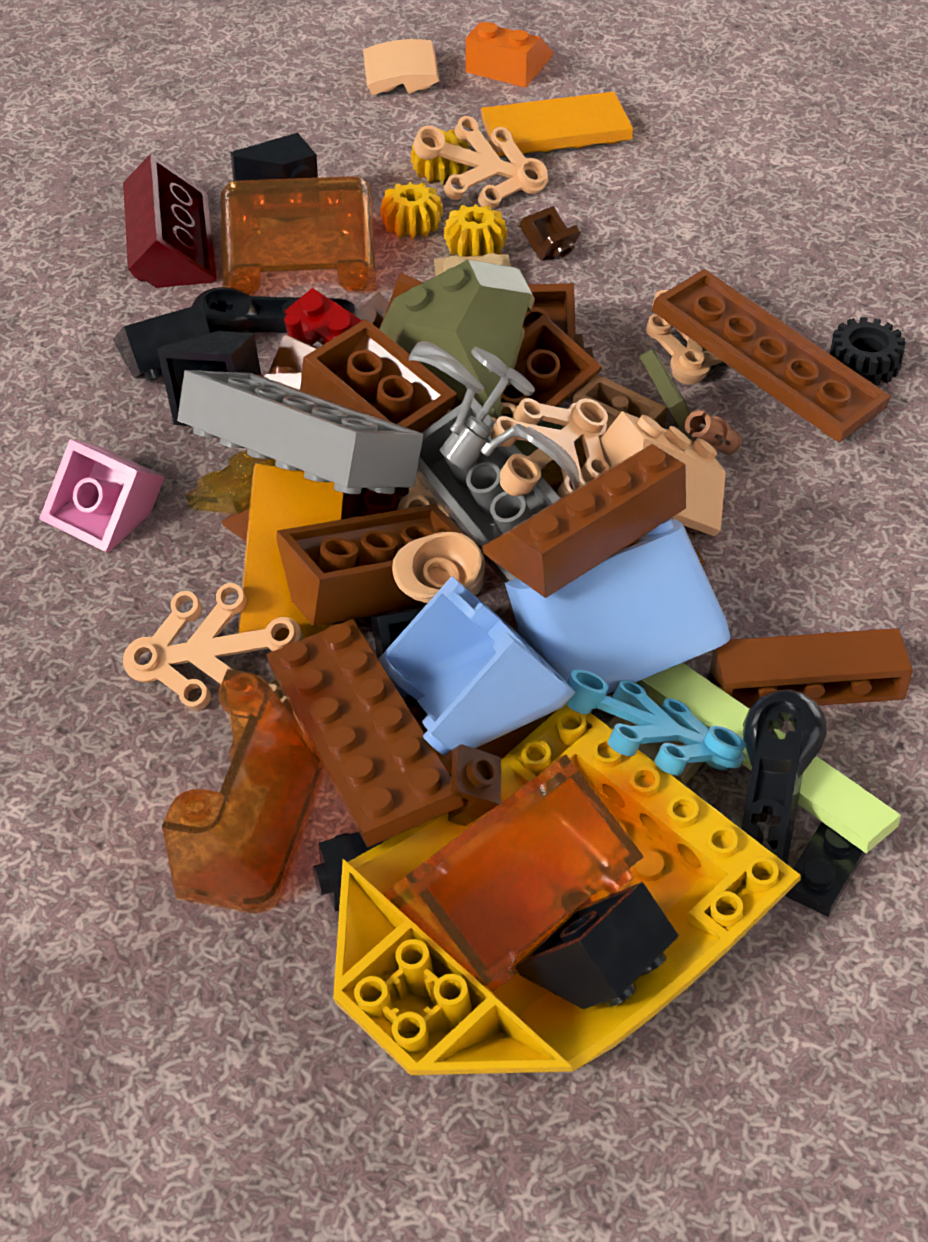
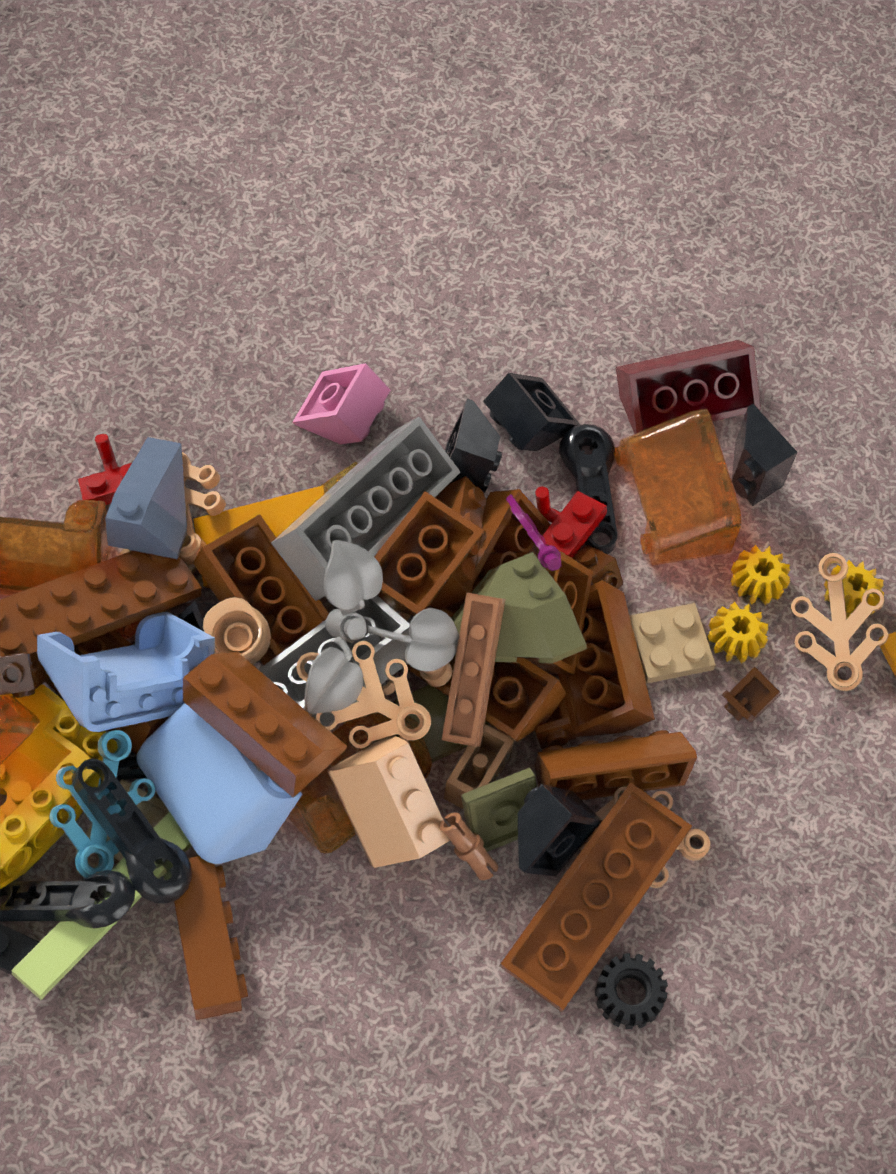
camera: 75 degrees right, 15 degrees up
none -> black beam [72,759,192,903]
none -> red plate [78,434,132,511]
none -> sand blue wedge [105,437,187,559]
none -> nougat tile [442,593,505,747]
none -> magenta piece [506,494,561,571]
none -> black slope [517,784,603,877]
none -> dark orange slope [534,730,697,800]

